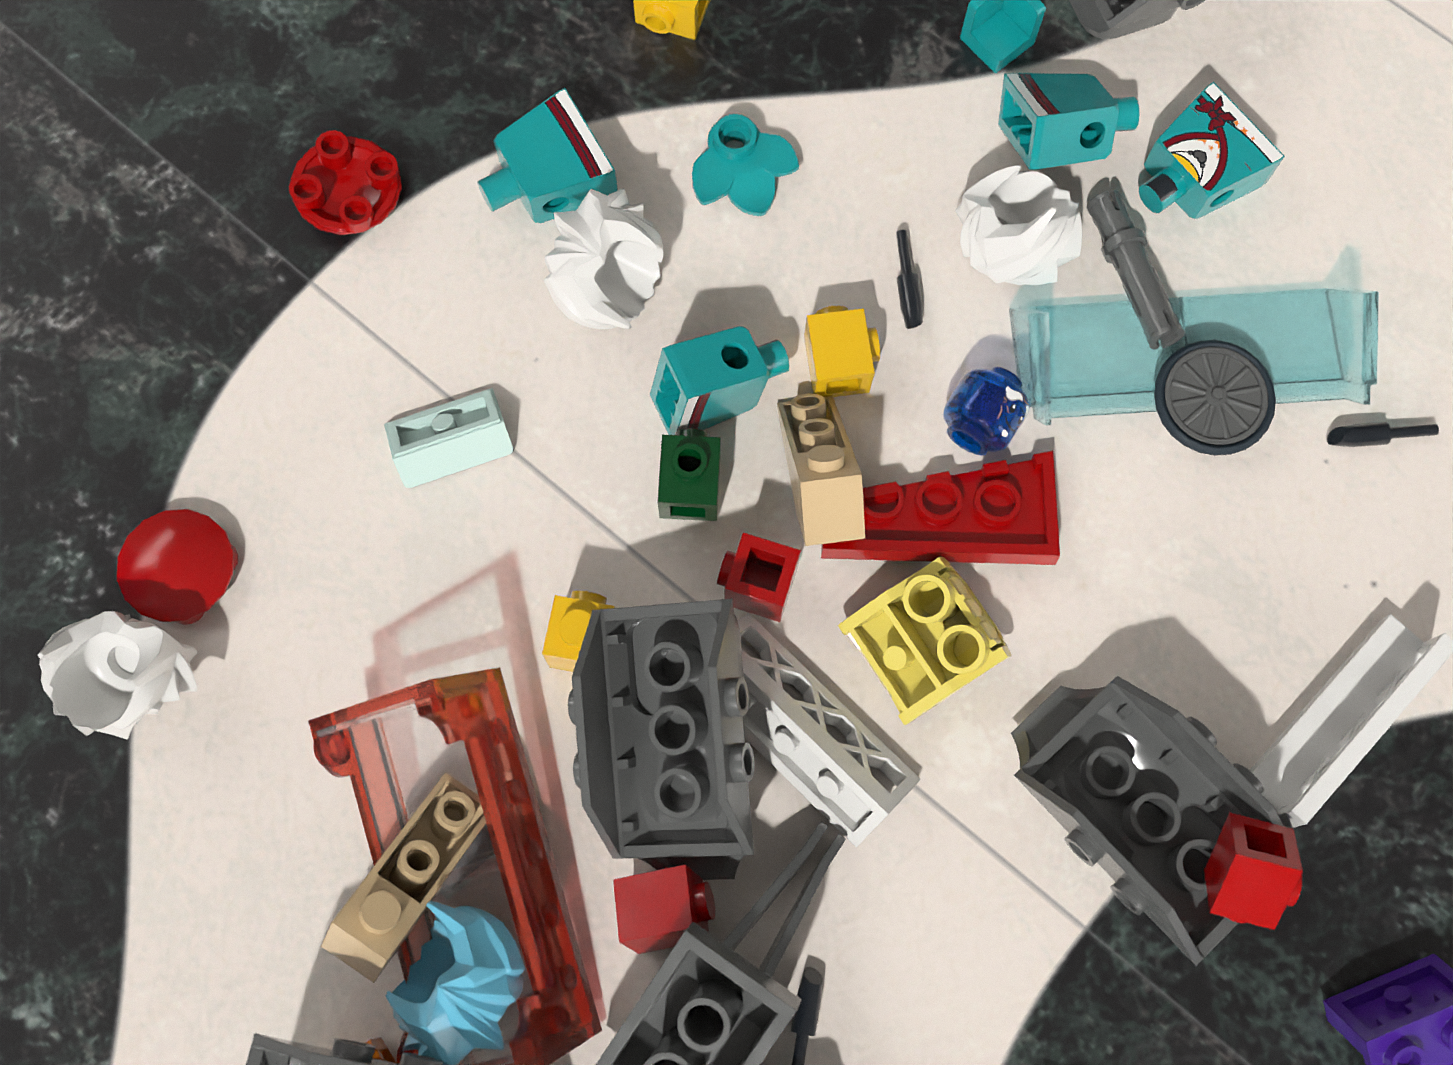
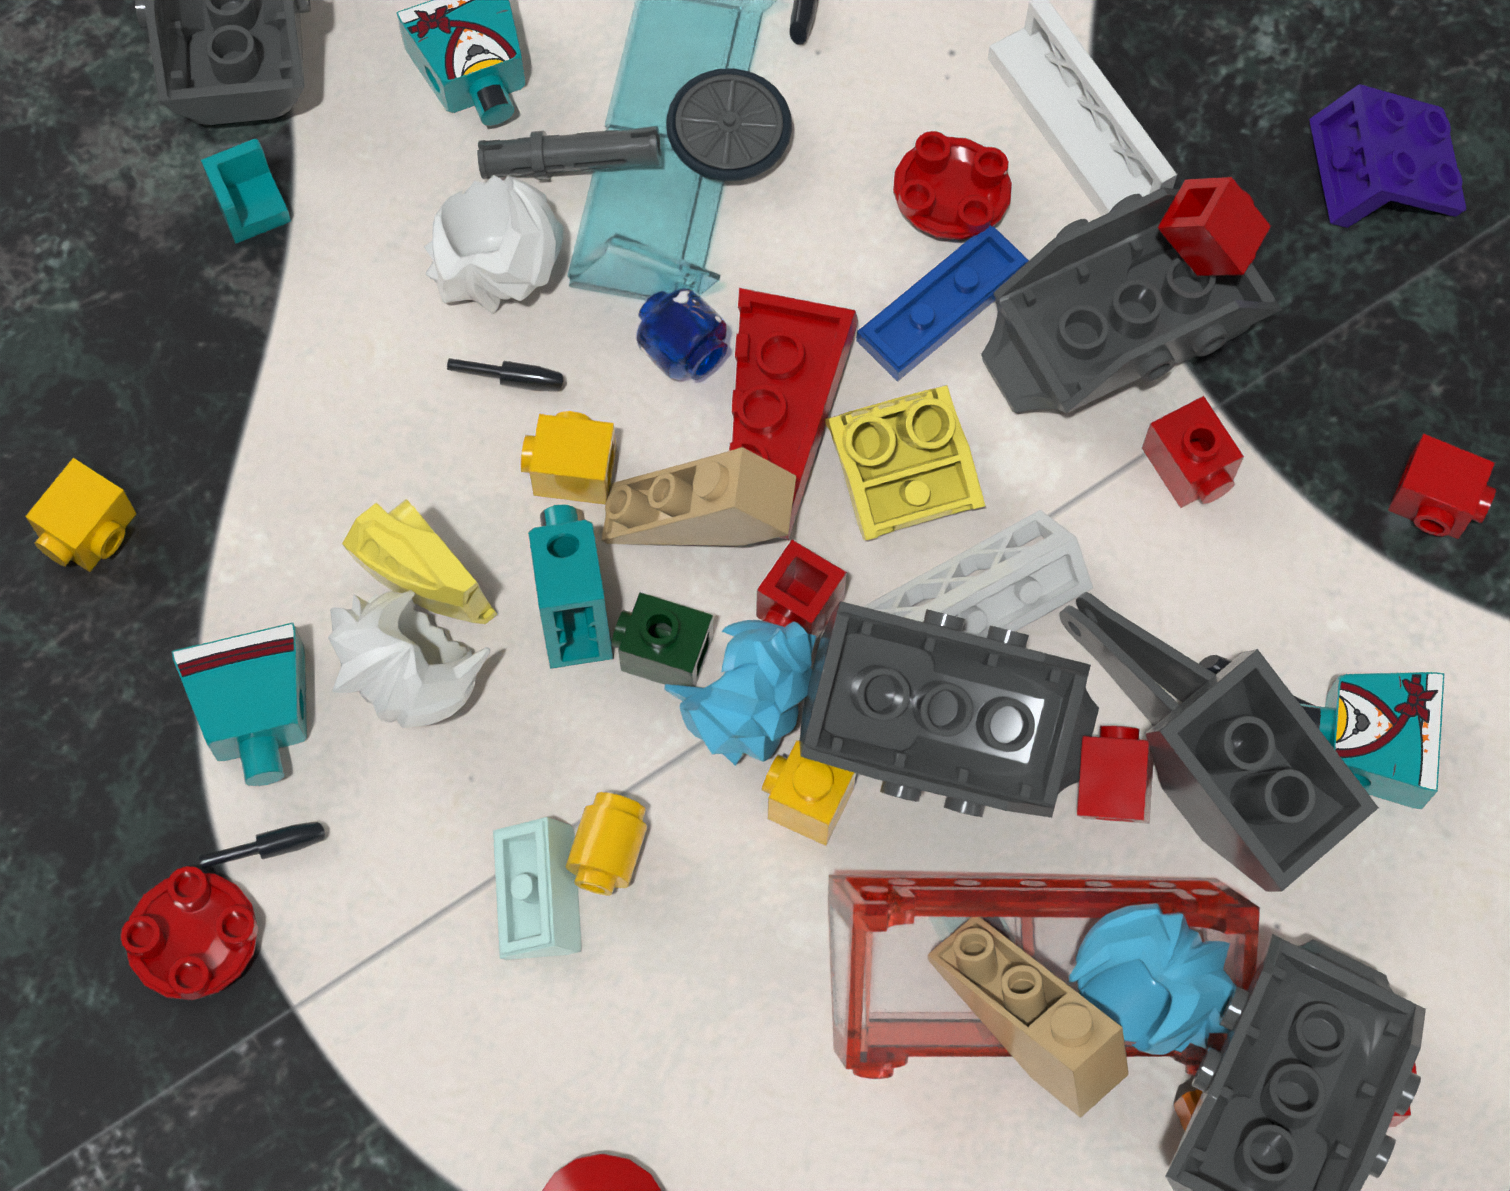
camera: 75 degrees left, 5 degrees down
teal plate [692,114,799,216] -> none
teal torso [998,73,1140,170] -> none
none -> black piece [199,822,325,869]
none -> light yellow slope [342,499,497,624]
none -> yellow brick [565,792,647,896]
none -> medium azure hair [664,620,816,766]
none -> blue tile [856,225,1029,382]
none -> red dish [893,131,1012,240]
none -> red brick [1142,396,1244,508]

